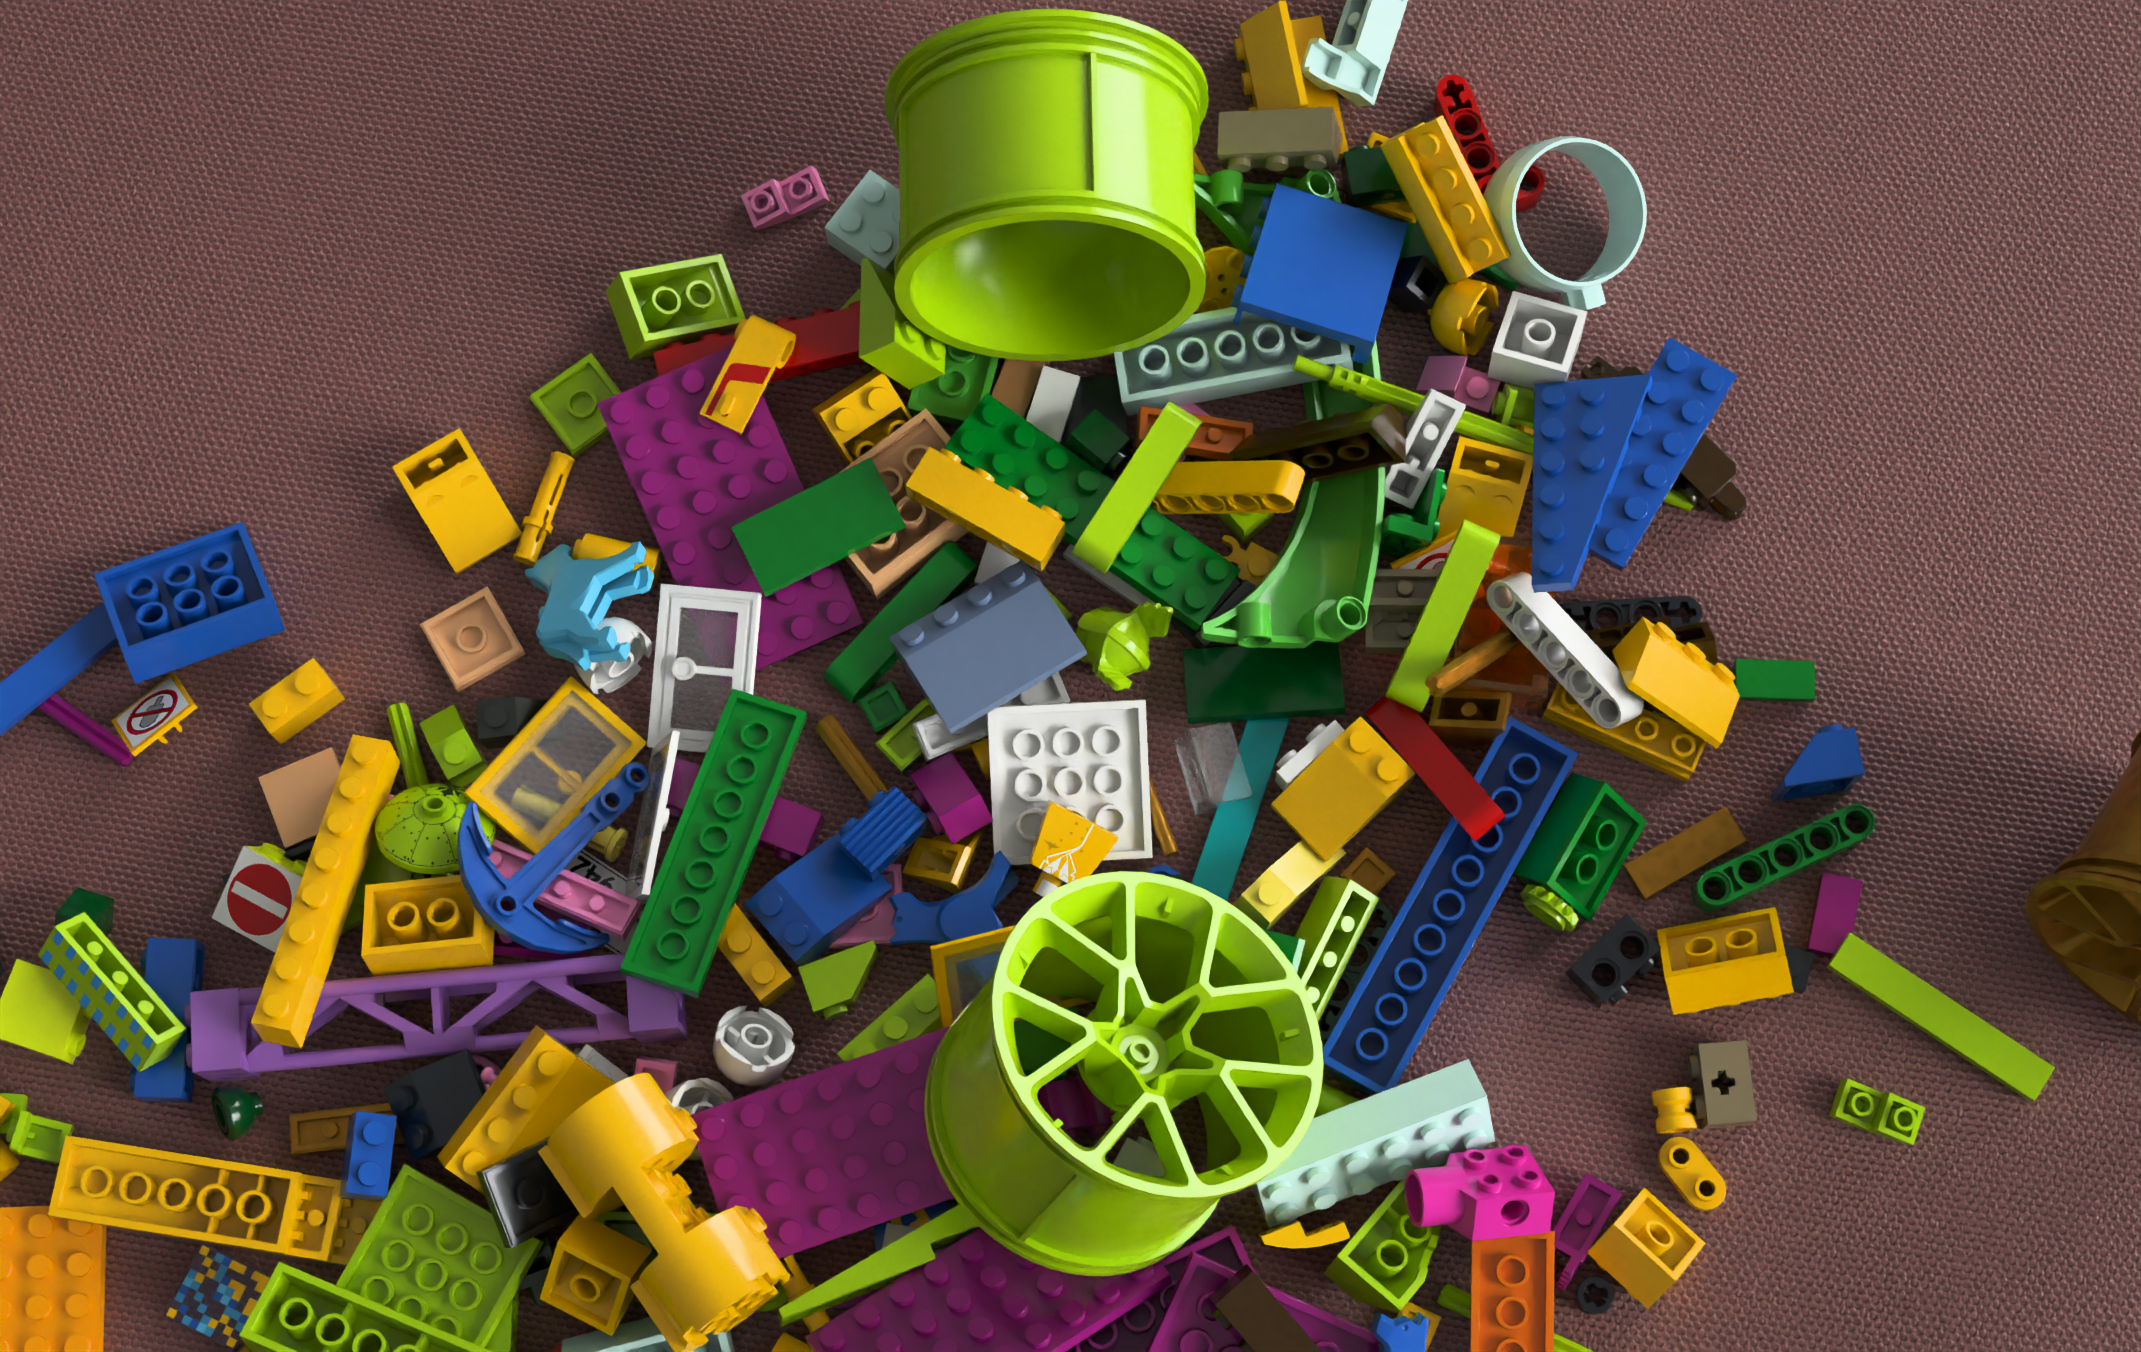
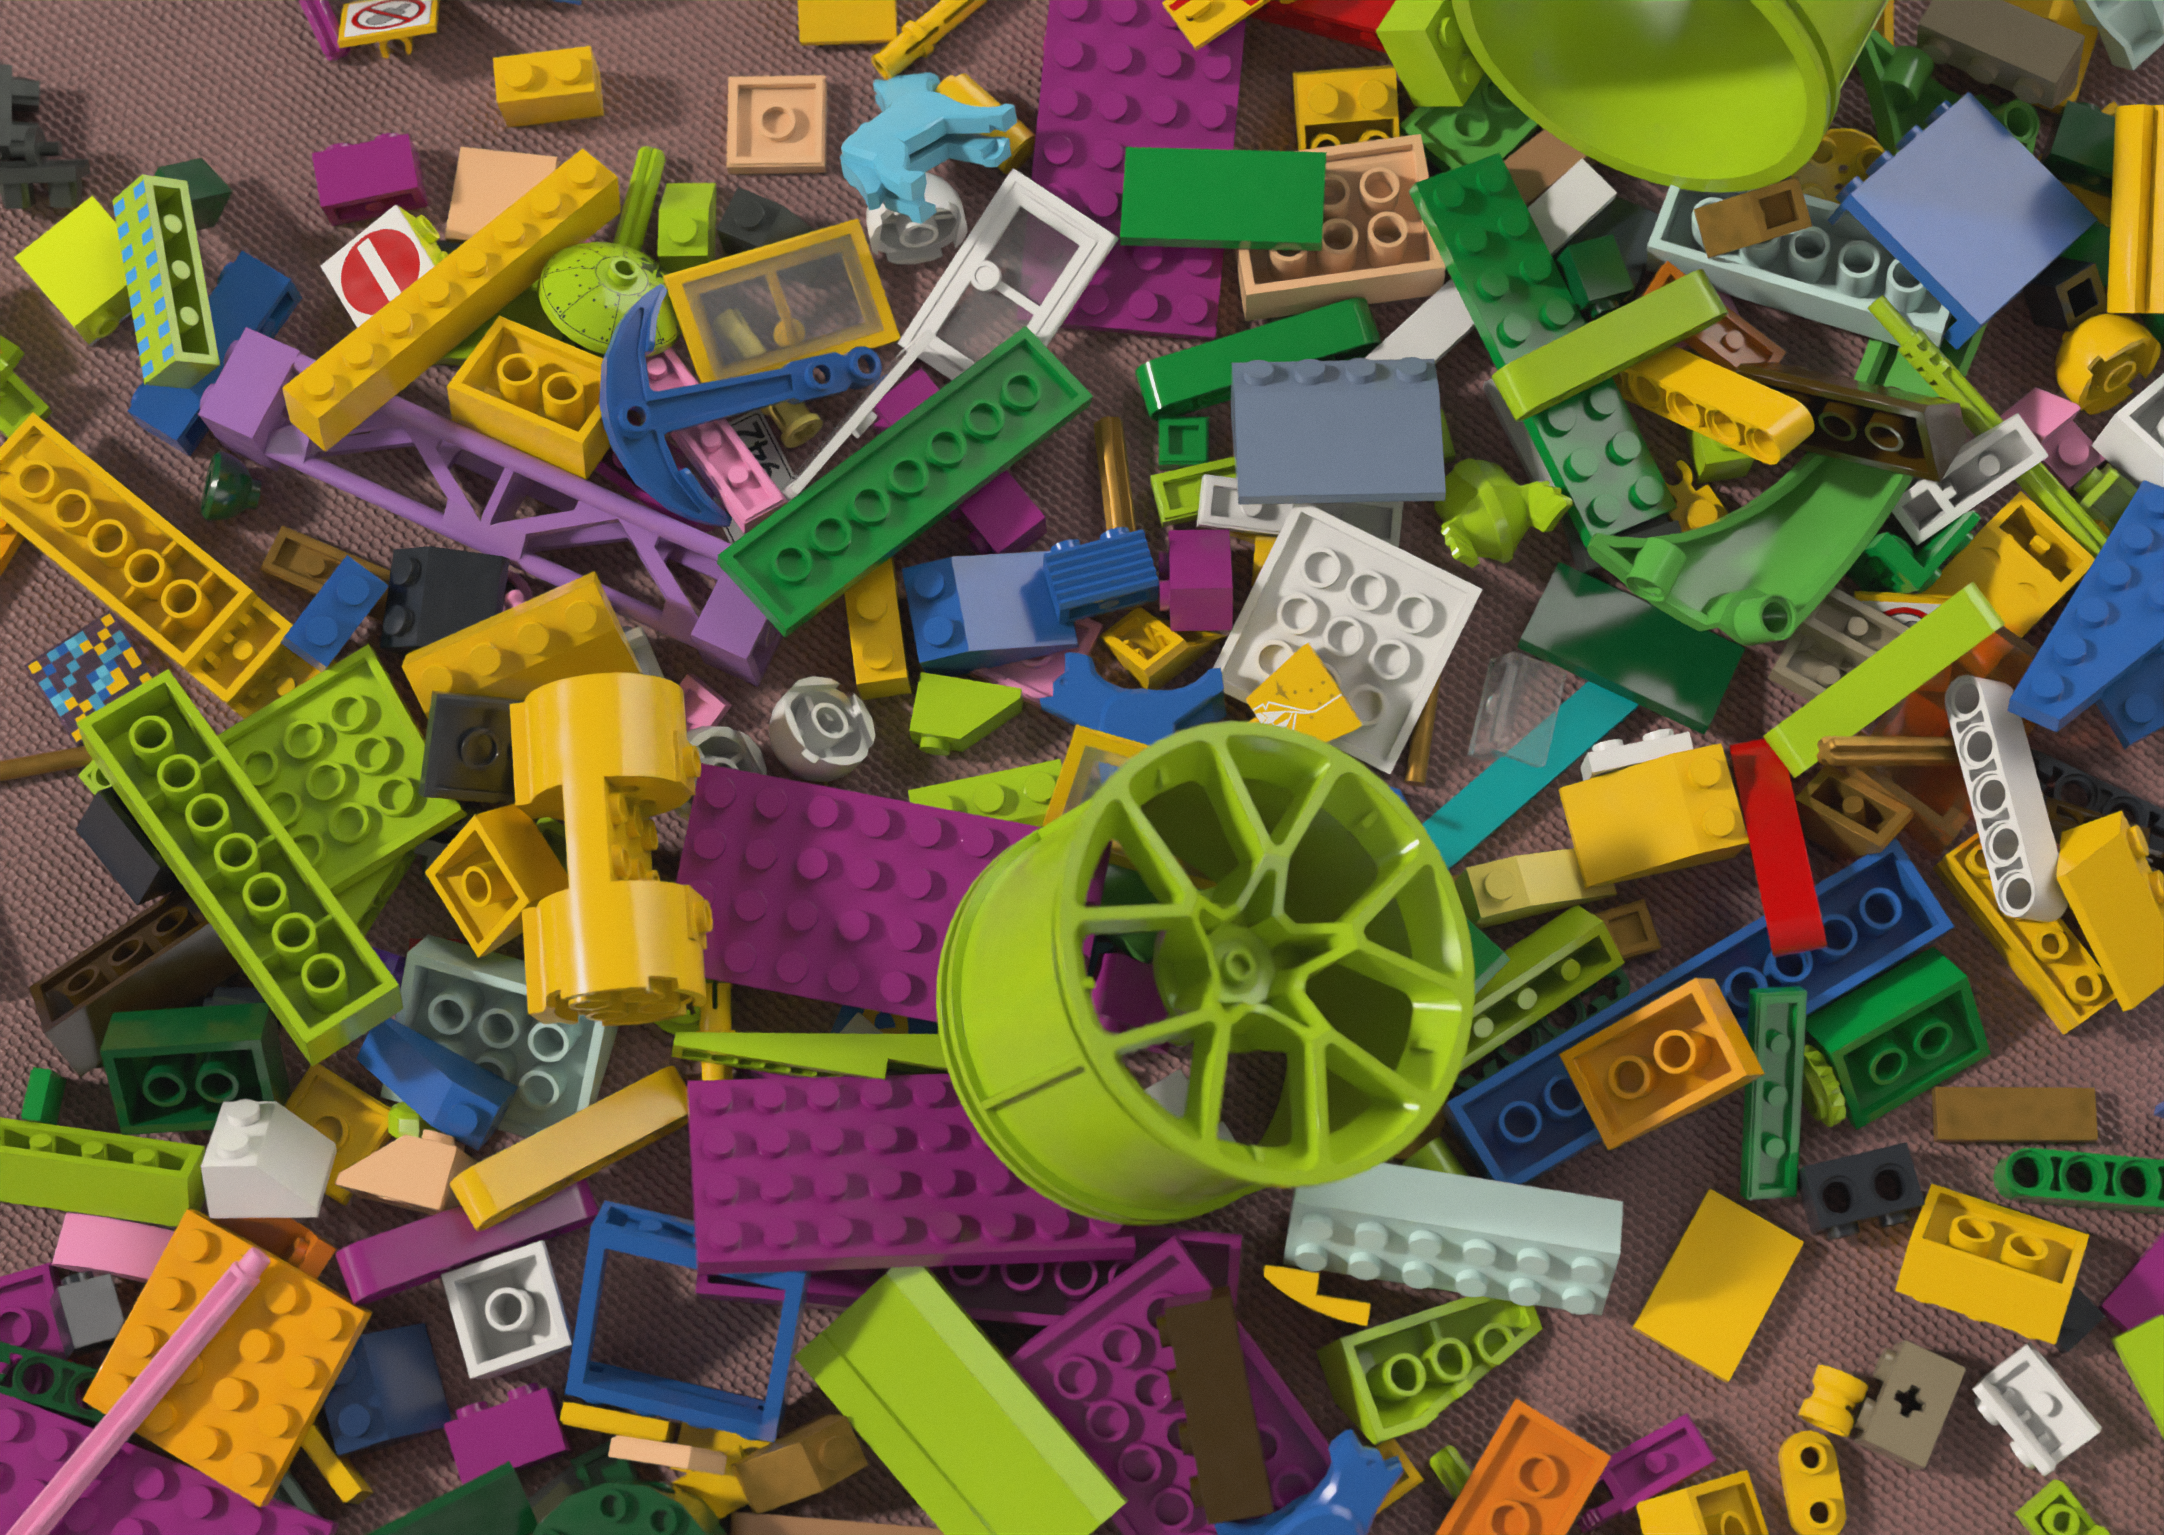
camera: 30 degrees right, 0 degrees up
yellow brick [905,446,1065,572] -> none
dark pink brick [1405,1145,1555,1241] -> none
none -> magenta brick [311,133,428,226]
none -> light orange slope [1559,978,1765,1150]
none -> yellow tile [1632,1188,1804,1383]
none -> pearl gold slope [1693,177,1812,258]
none -> green tile [1740,986,1807,1200]
none -> white bracket [1973,1341,2102,1476]

